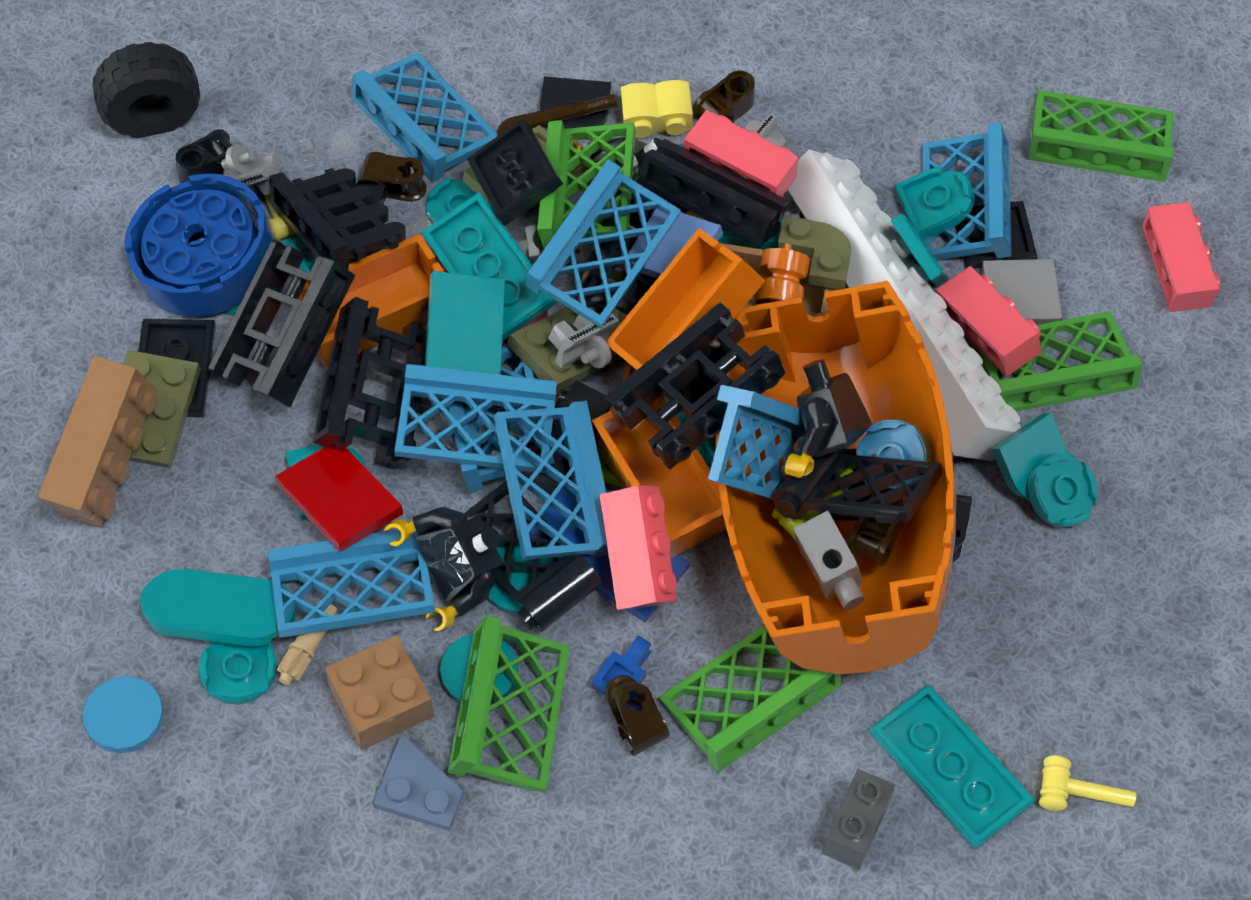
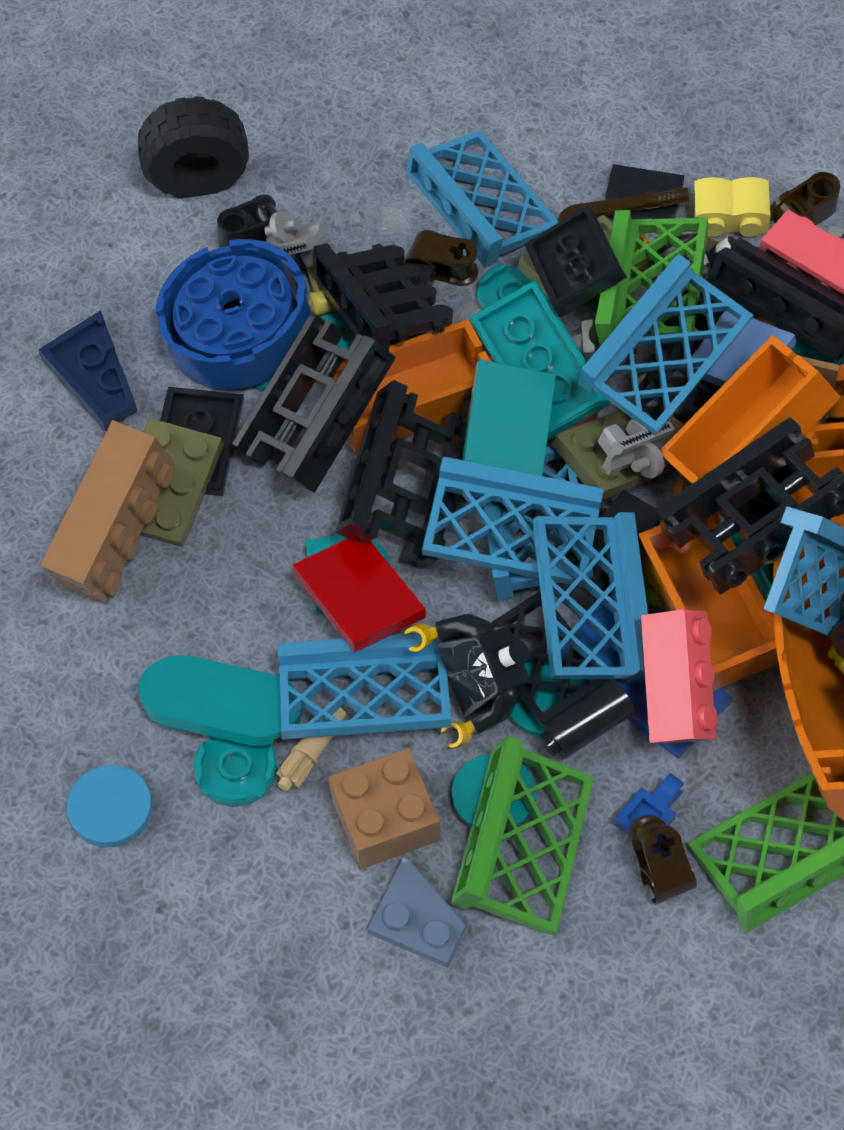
camera: 10 degrees right, 0 degrees up
none -> dark blue wing [38,310,137,431]

